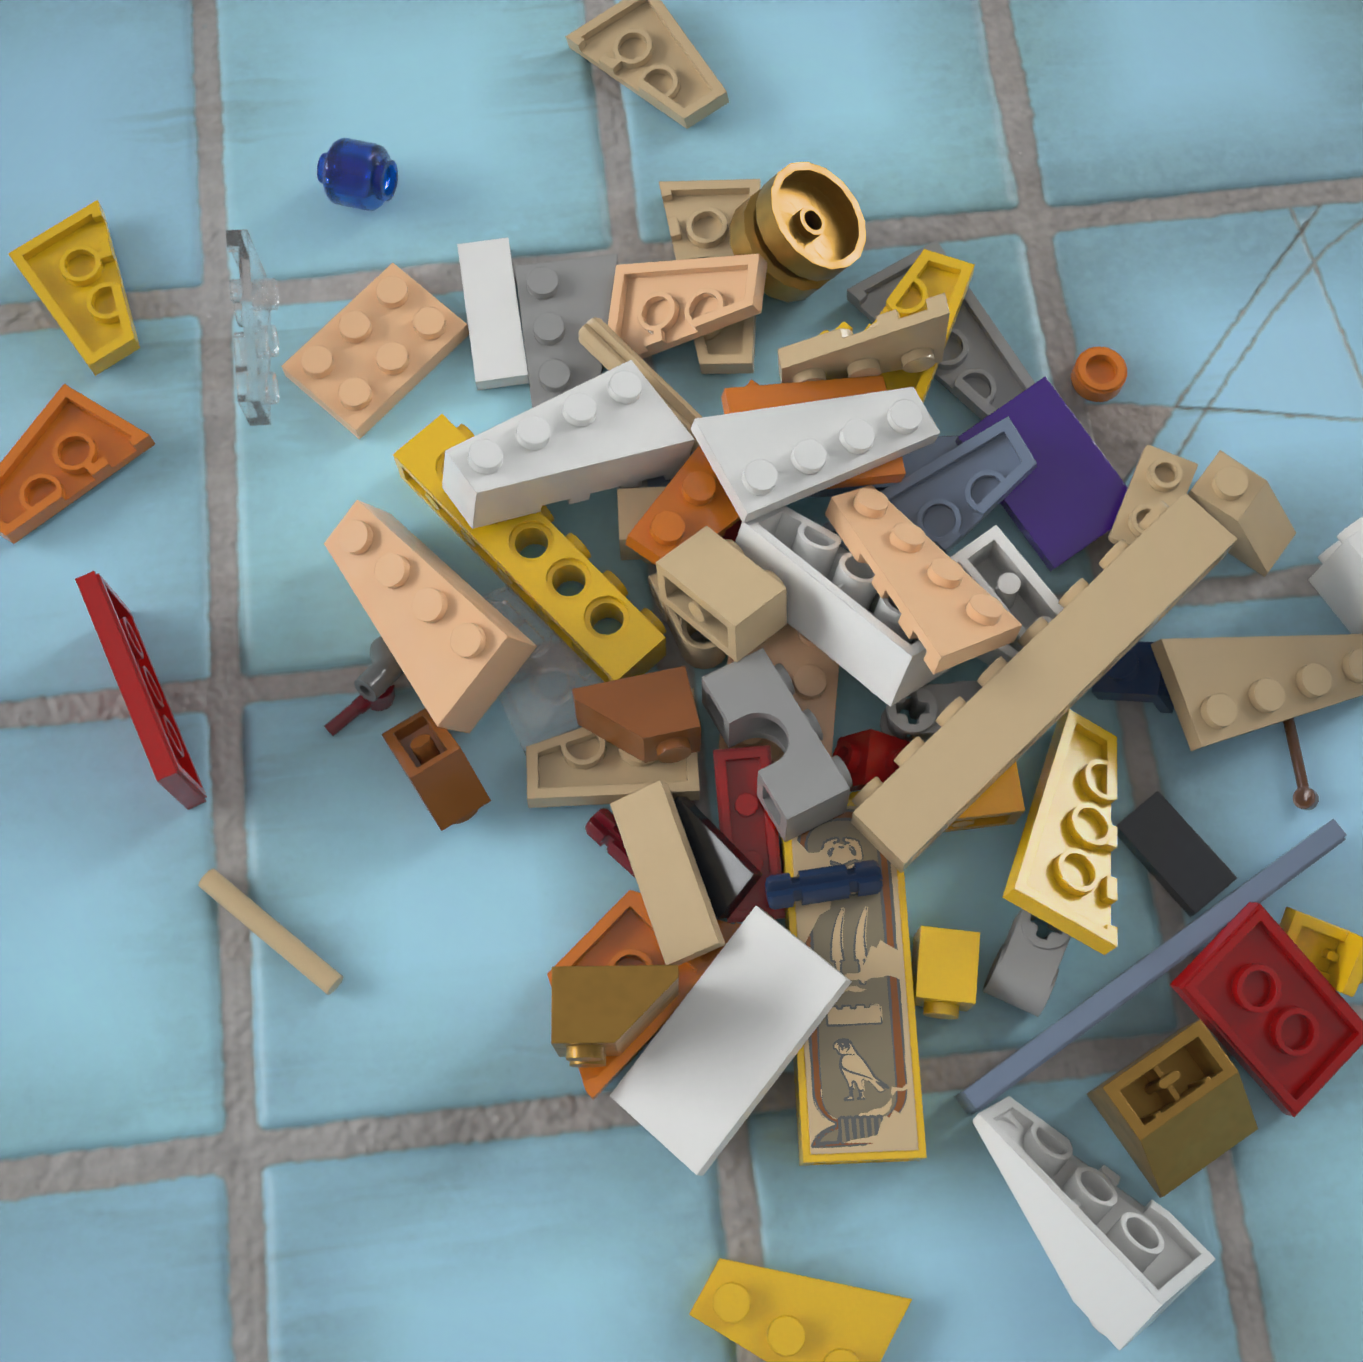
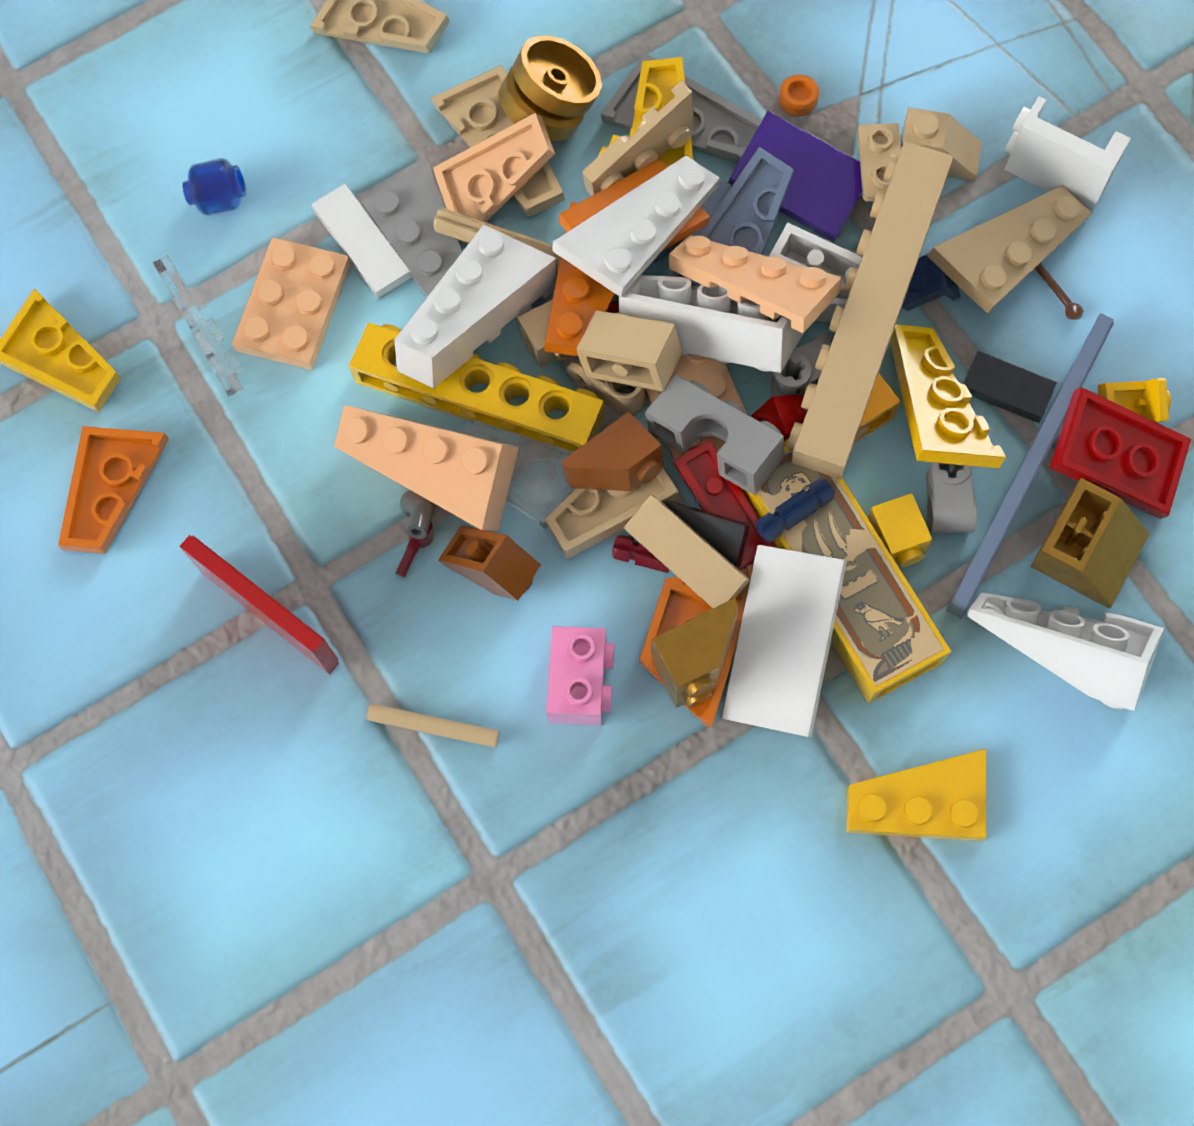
camera: 20 degrees left, 0 degrees up
none -> bright pink brick [546,626,614,725]

